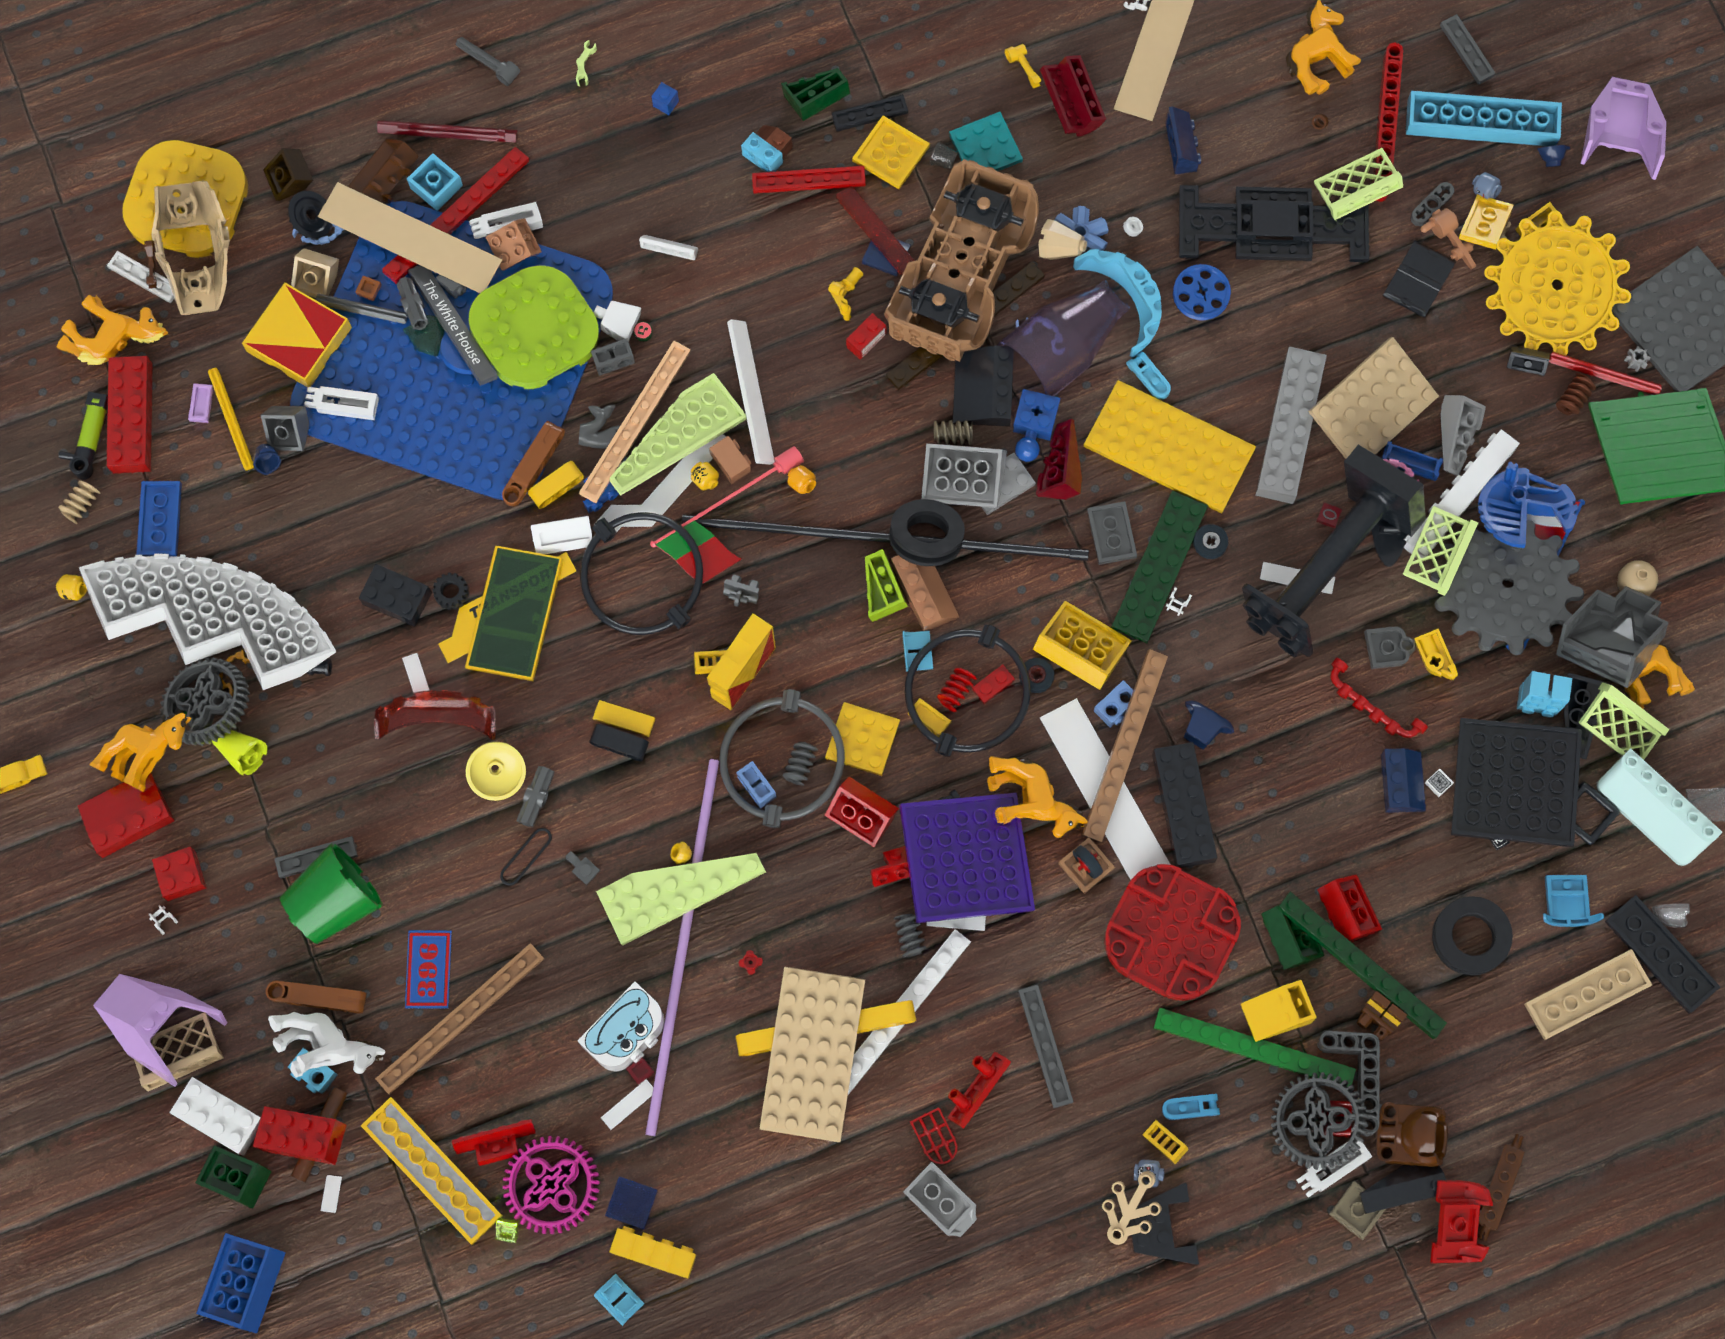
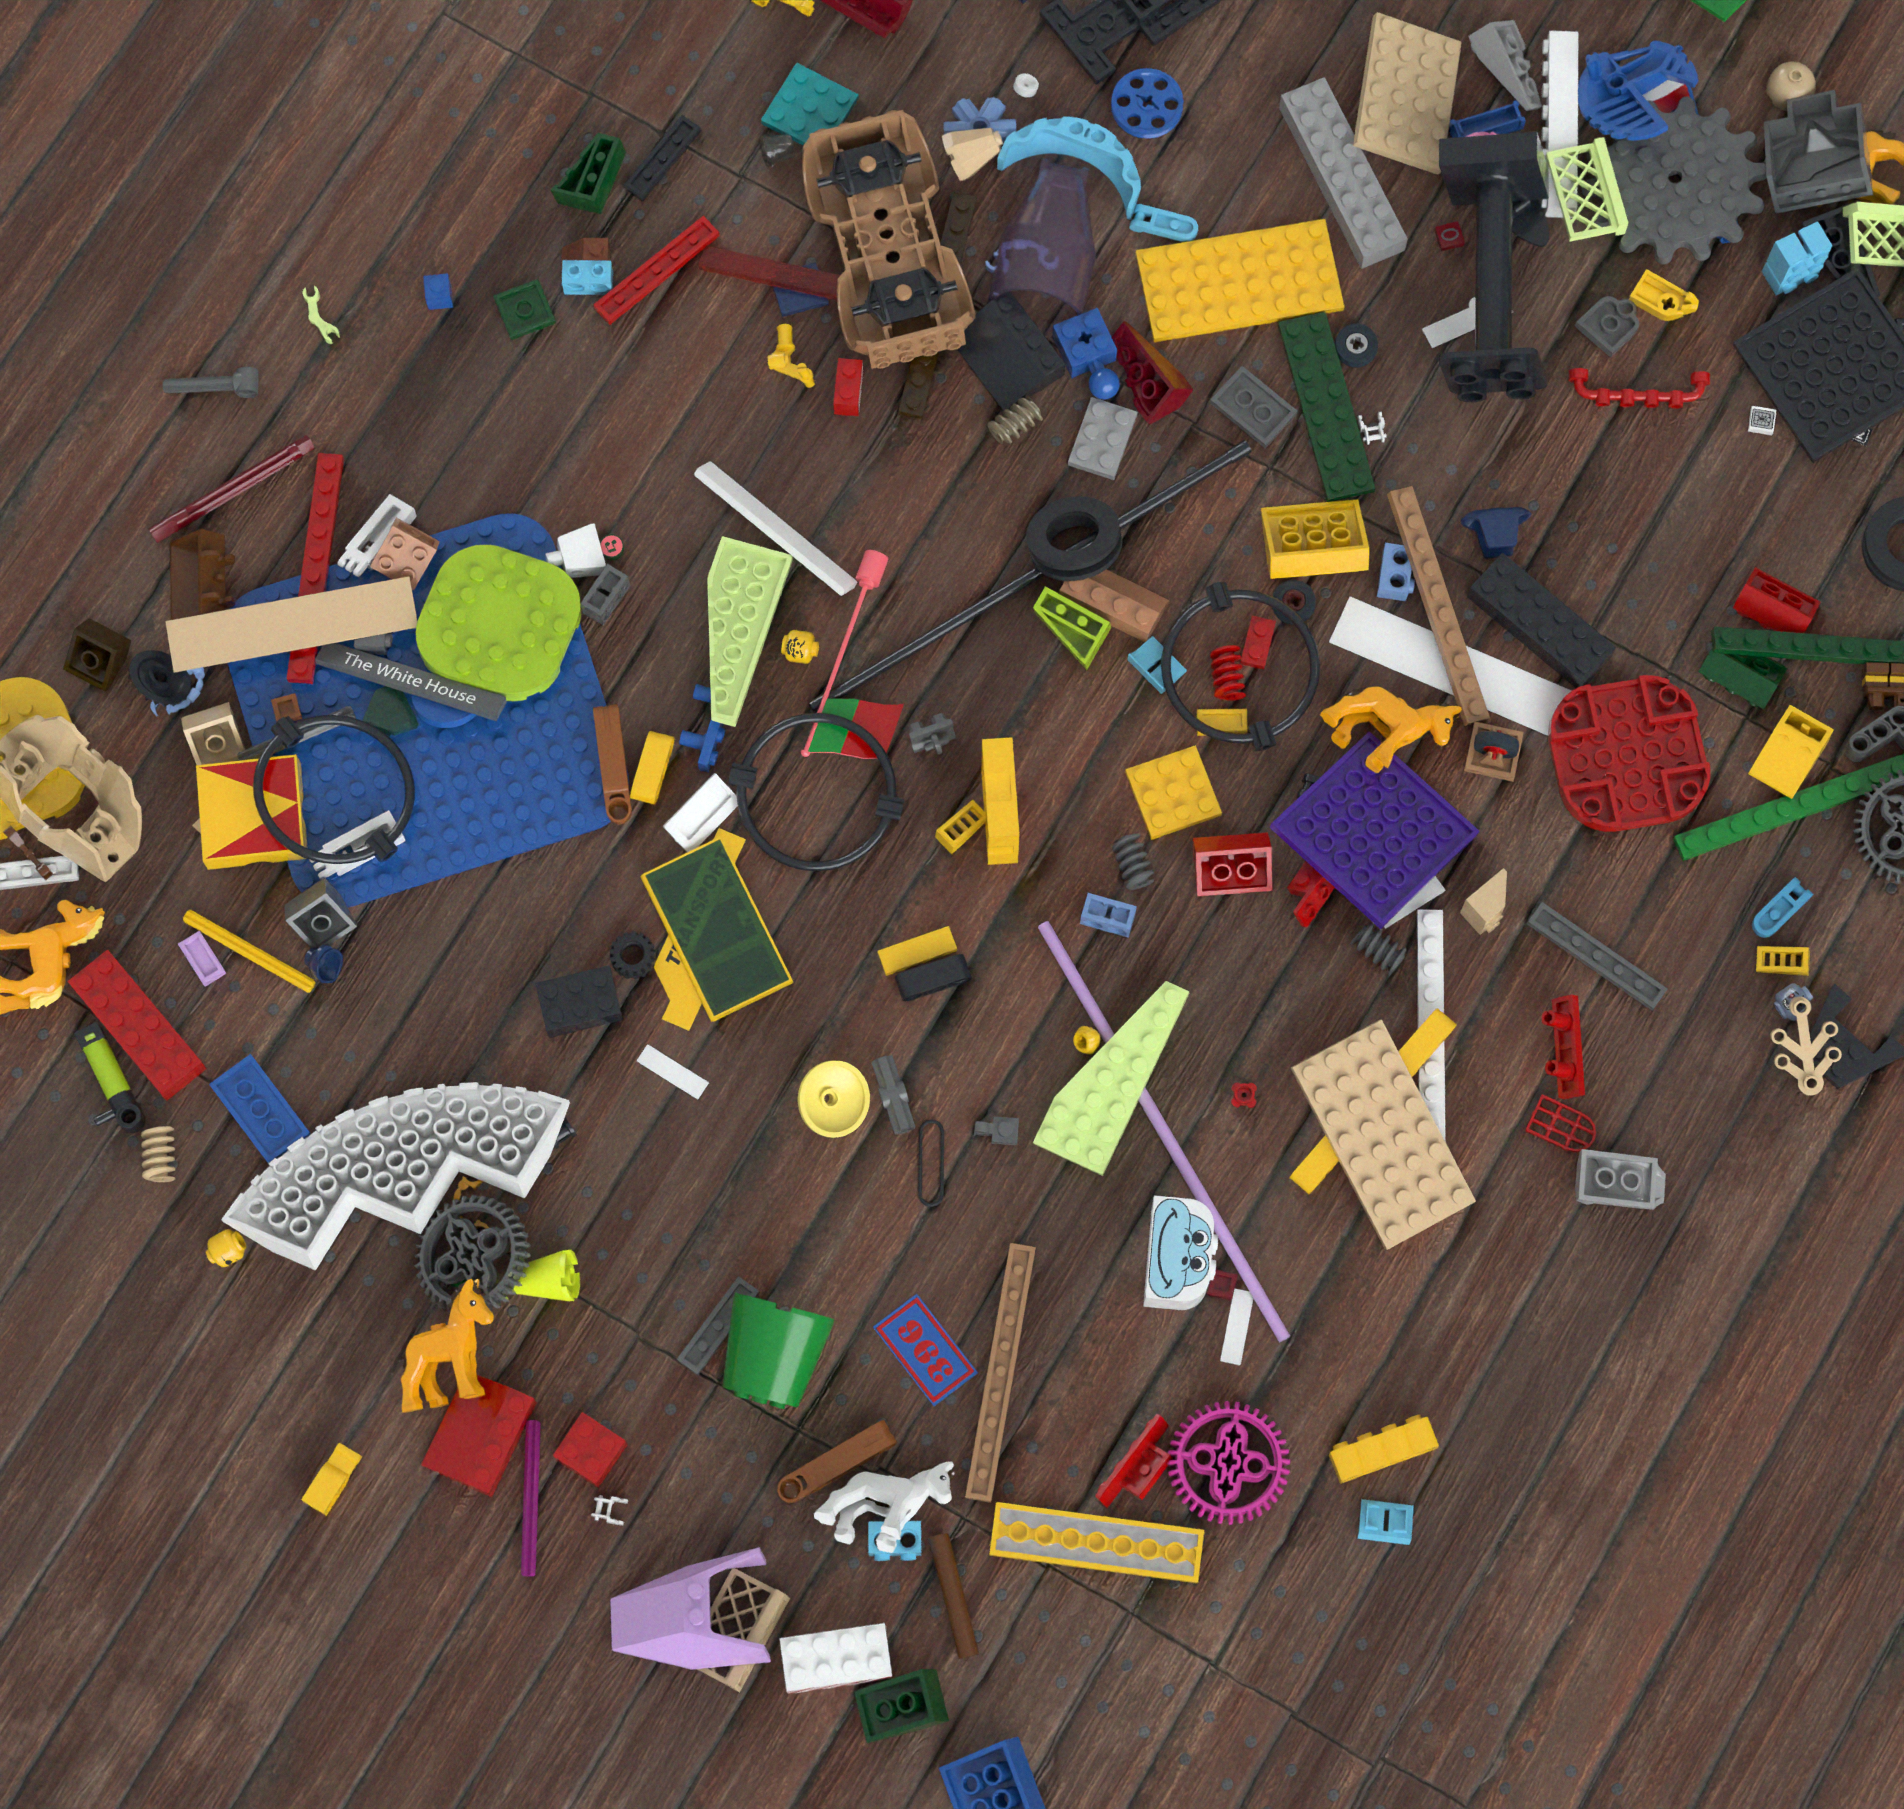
camera: 40 degrees left, 0 degrees up
red brick [253,1106,347,1165] -> none
white sticker [321,1175,342,1213] -> none
clear red windscreen [374,690,496,740] -> none
dark grey piece [397,277,428,330] -> none
medium azure brick [407,153,463,211] -> none
clear neon green plate [495,1218,518,1243] -> none
dark grey piece [578,405,620,449] -> none
light nougat plate [579,341,691,503] -> none
white sticker [595,434,726,532] -> none
clear blue plate [605,1176,658,1230] -> none
white slope [639,235,698,260] -> none
nougat brick [709,436,751,484] -> none
dark grey piece [719,689,845,828] -> none
light orange head [787,465,816,494] -> none
yellow plate [852,116,930,189] -> none
light grey slope [921,443,1007,508] -> none
dark blue slope [1381,748,1426,813] -> none
none -> black piece [253,715,415,864]
none -> dark green tile [493,279,556,340]
none -> magenta axle [521,1420,541,1577]
none -> tan slope [1460,868,1507,935]

